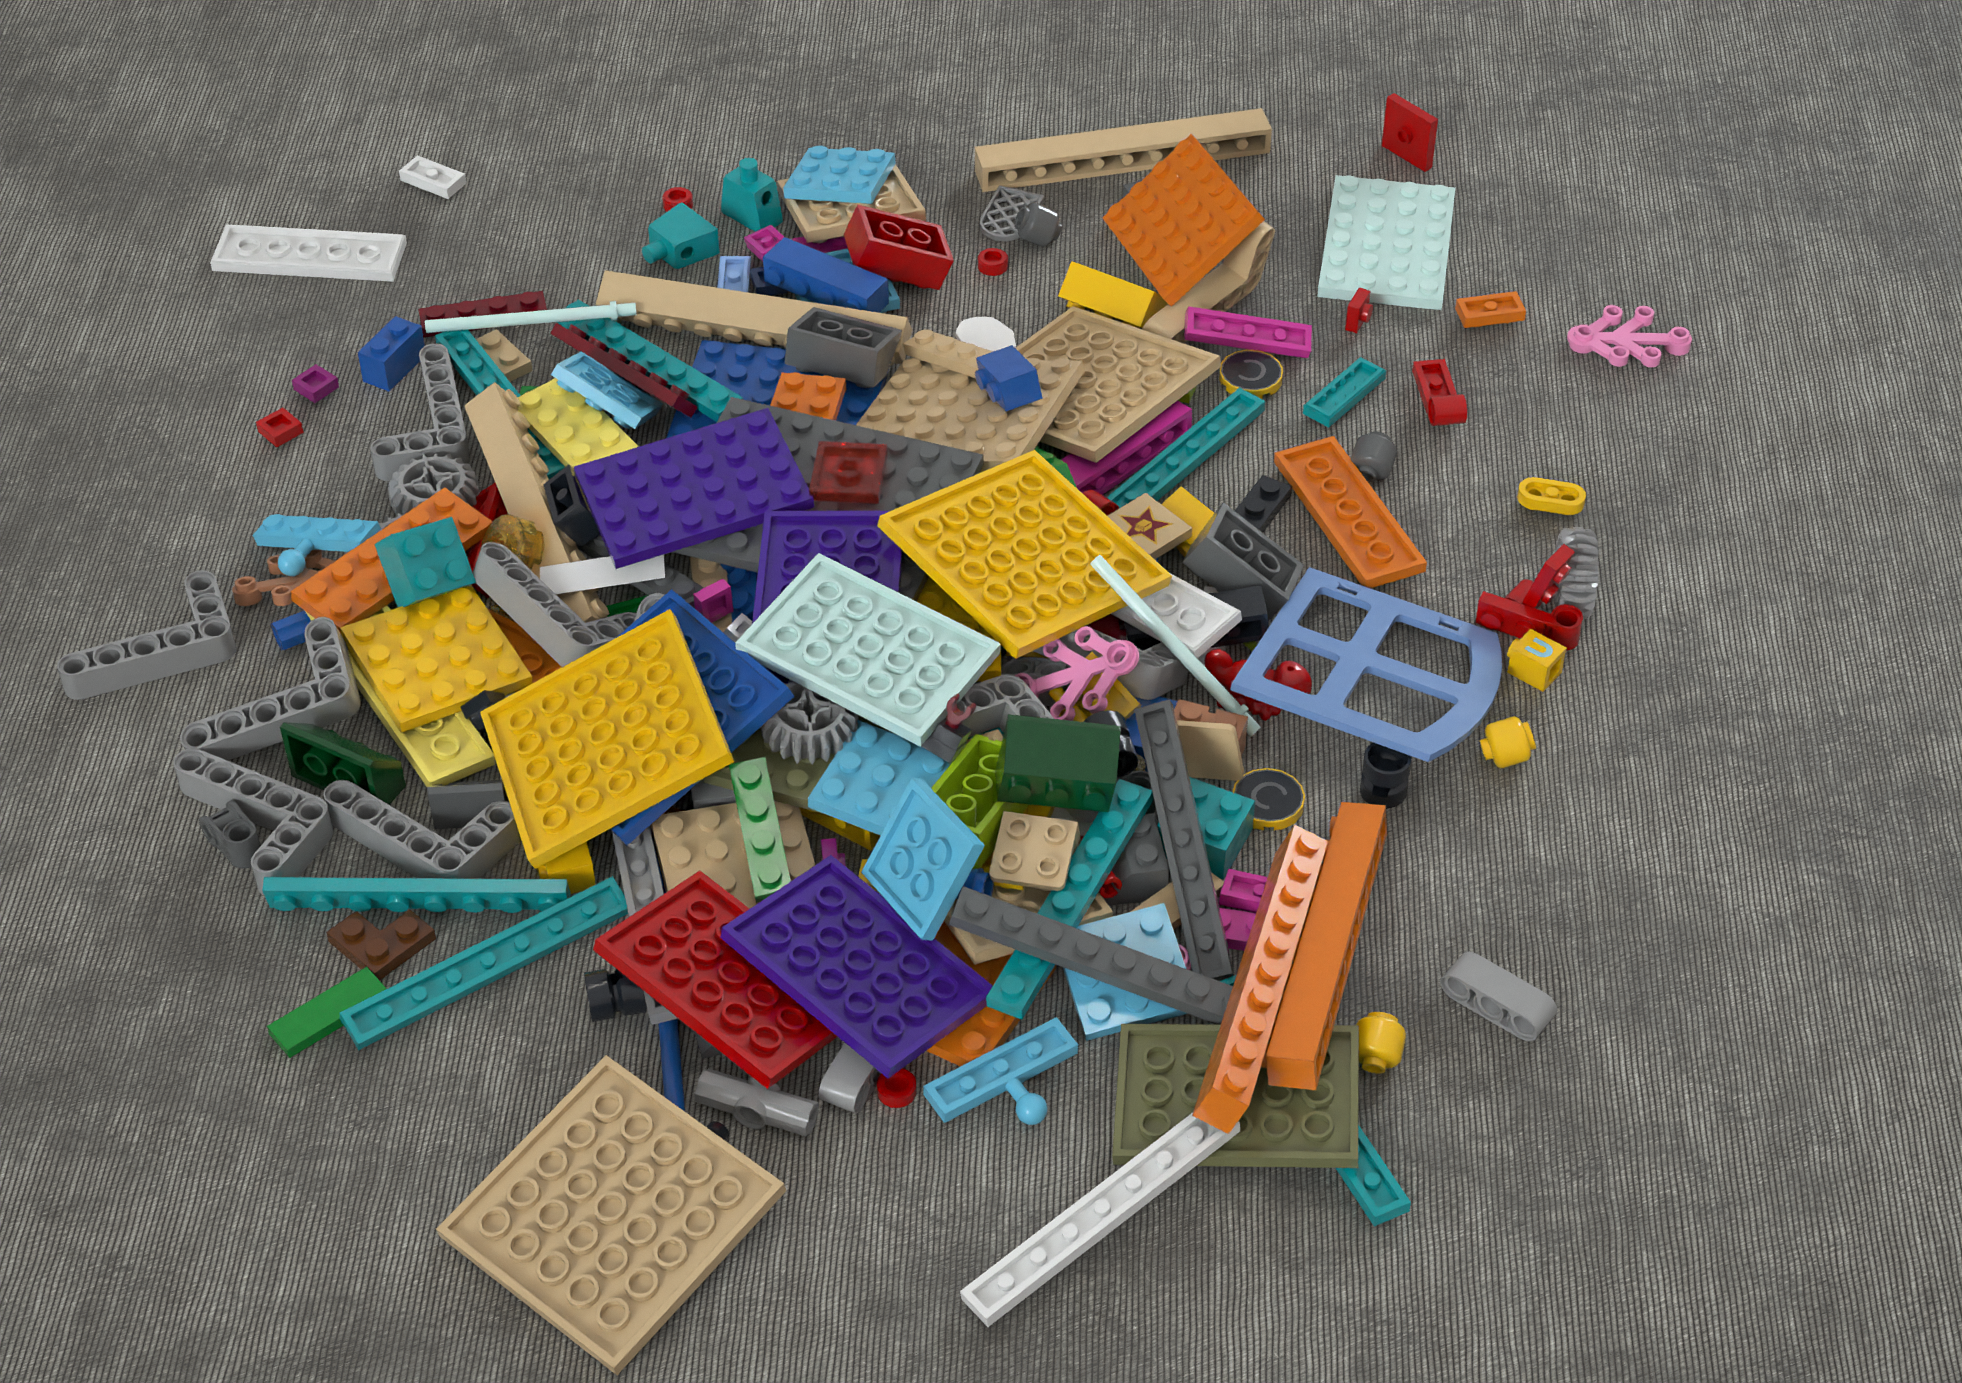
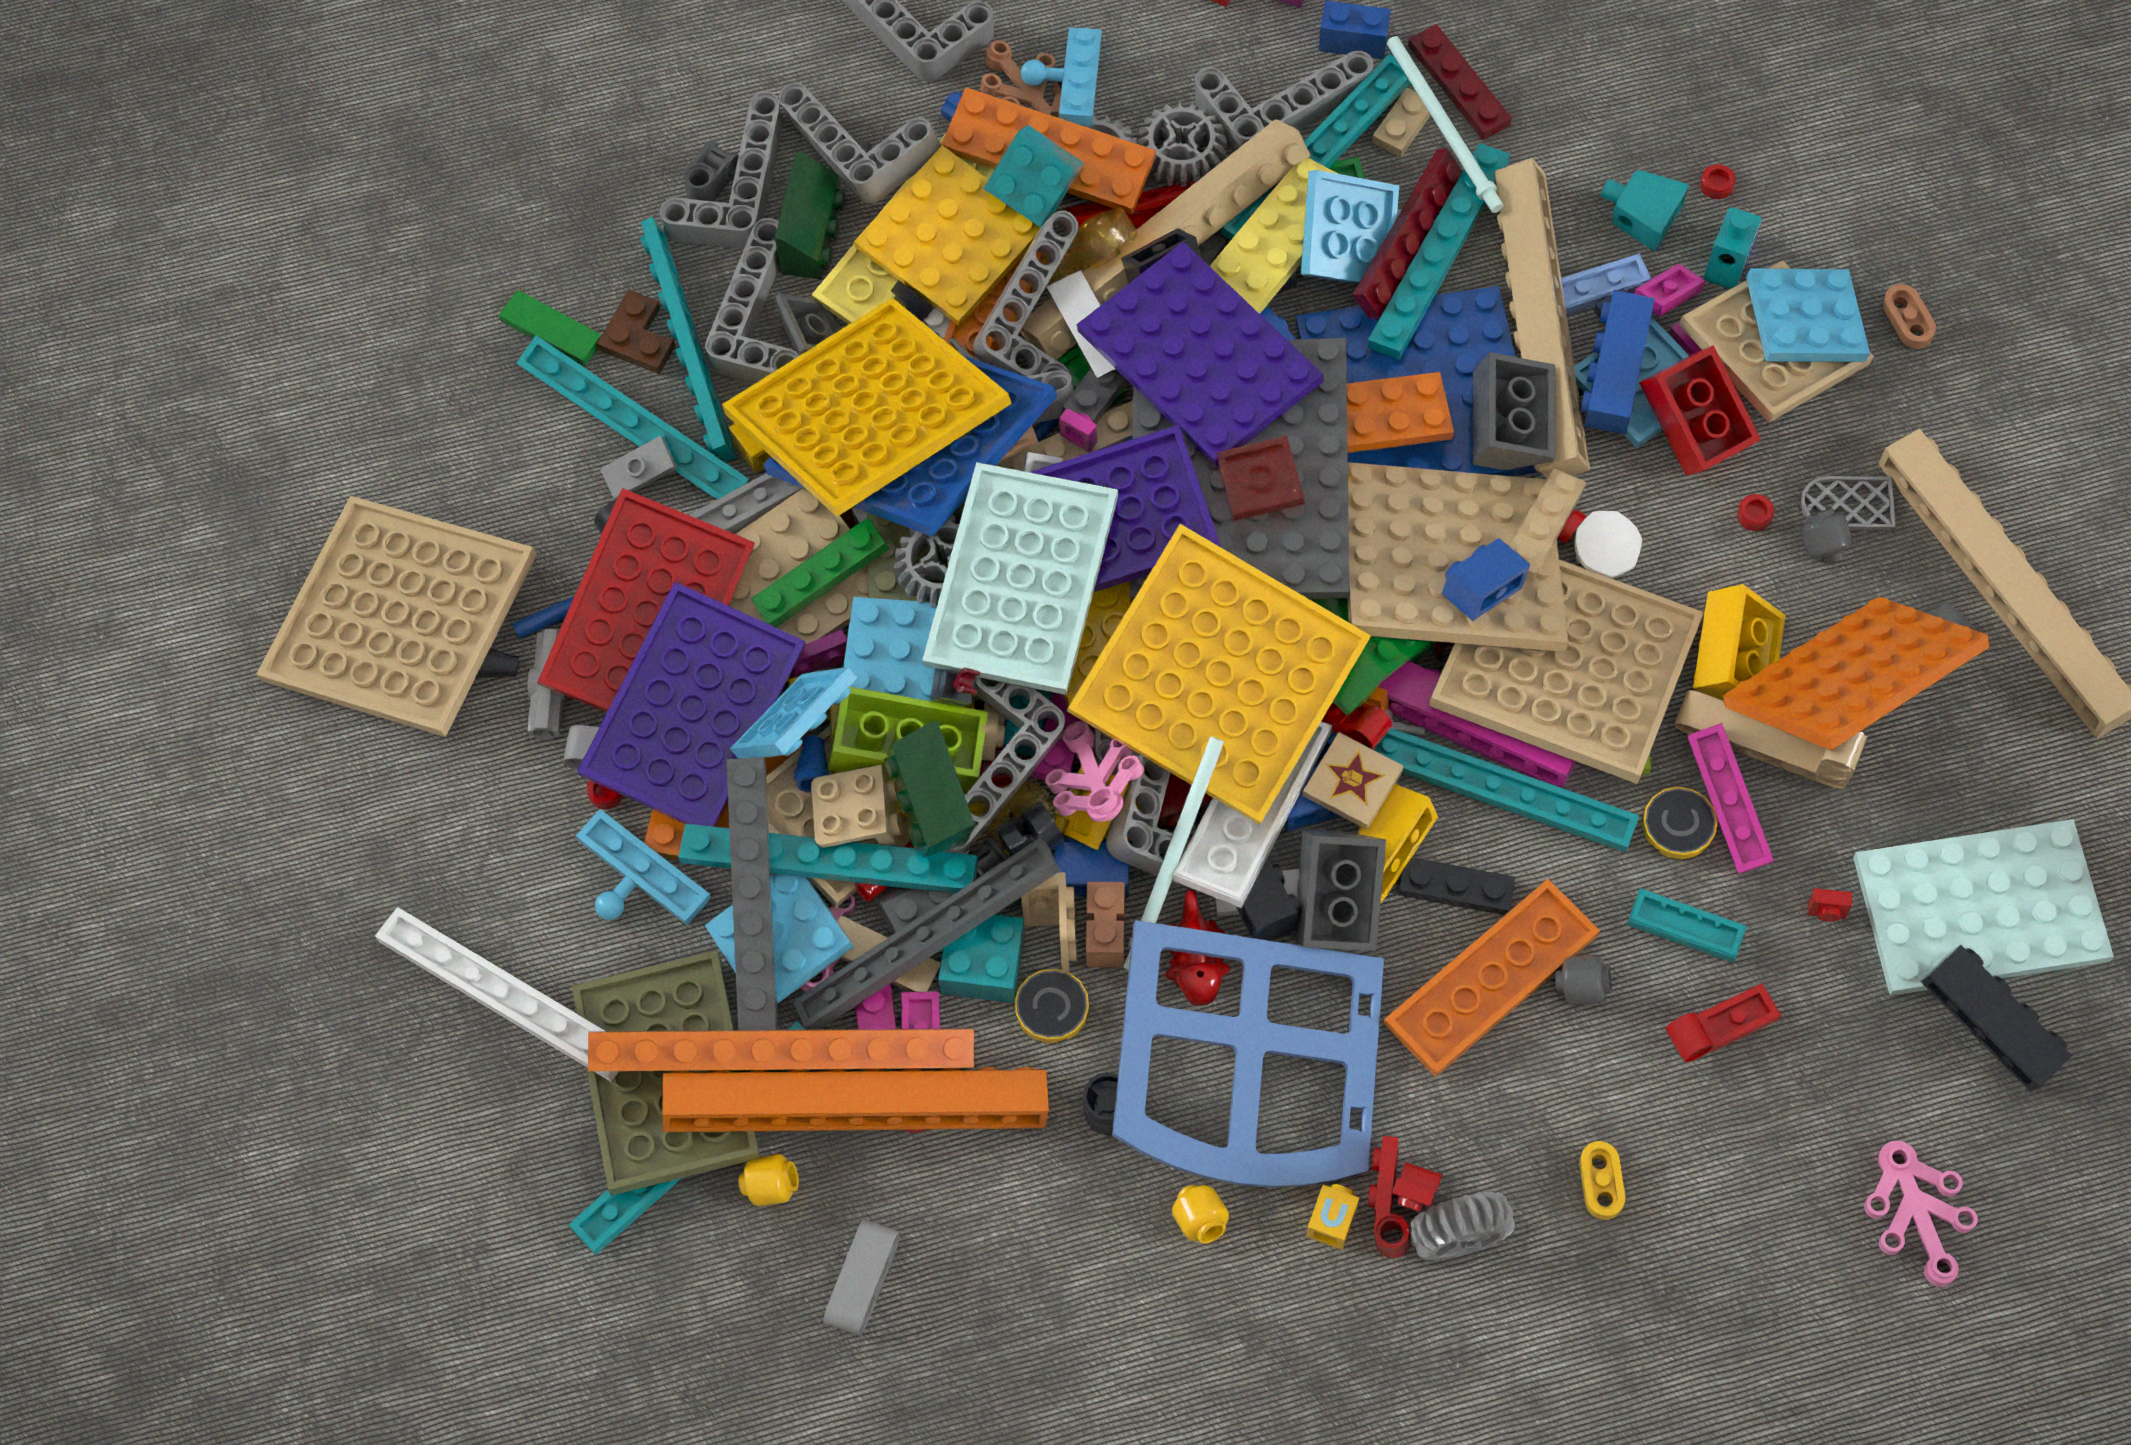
camera: 75 degrees right, 20 degrees up
orange plate [1455,291,1526,328] -> none
none -> light grey plate [600,436,678,500]
none -> nougat plate [1882,284,1936,349]
none -> black brick [1920,945,2072,1092]

